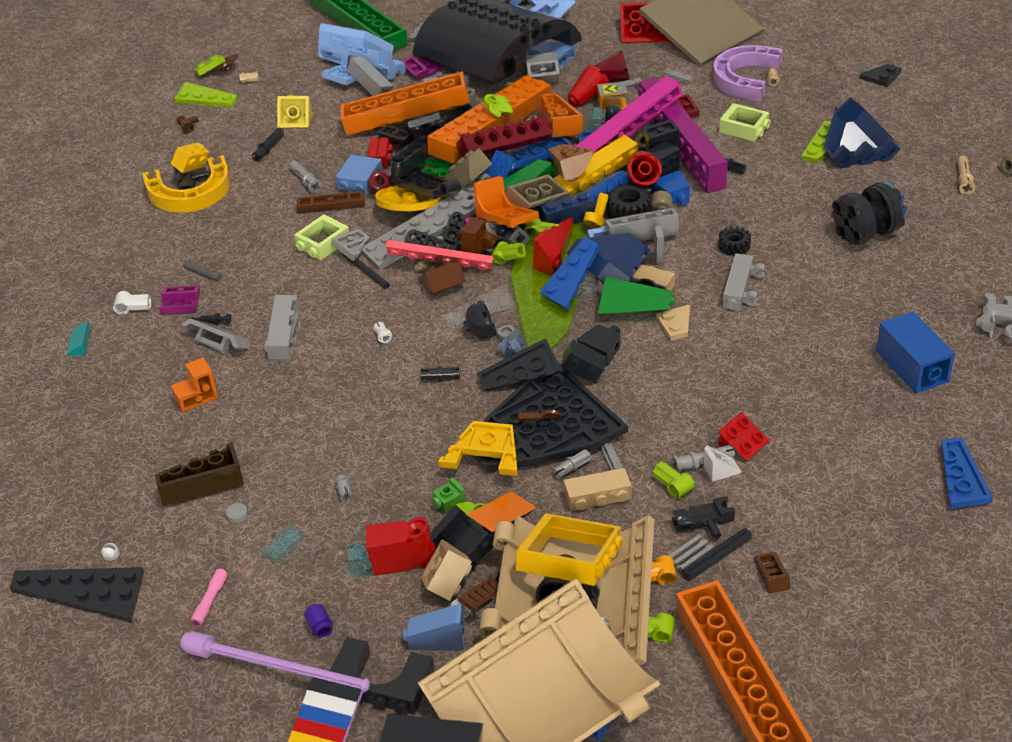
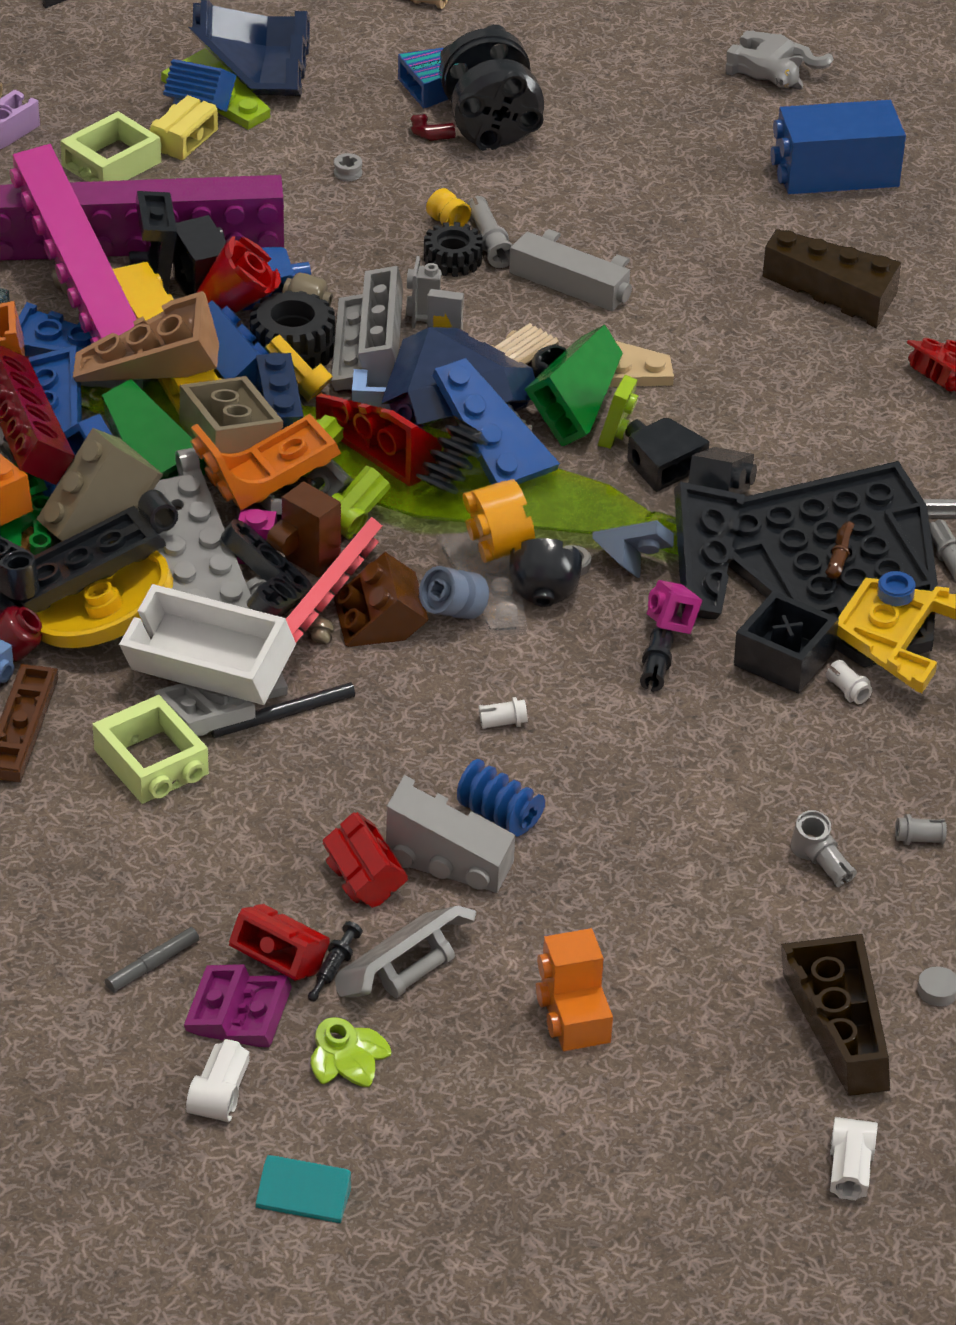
camera: 80 degrees left, 0 degrees up
none -> white piece [119,584,296,705]
none -> light yellow brick [149,95,218,160]
none -> blue brick [163,59,237,112]
none -> red brick [229,904,330,981]
none -> lime plate [310,1017,392,1087]
none -> red brick [322,812,408,908]
none -> light grey bush [334,153,362,181]
none -> light grey hinge [406,256,442,329]
none -> black piece [416,415,489,495]
none -> sand blue wheel [419,566,489,620]
none -> yellow wheel [426,188,471,227]
none -> blue piece [457,759,546,837]
none -> light orange brick [463,479,535,563]
none -> light grey pin [468,196,513,268]
none -> lime wing [597,375,639,449]
none -> dark pink brick [646,580,703,634]
none -> black brick [734,591,839,694]
none -> dark brown wedge [762,229,901,329]
none -> light grey pin [791,810,857,887]
none -> white pin [826,660,872,704]
none -> white piece [830,1117,878,1201]
none -> blue tile [877,571,916,606]

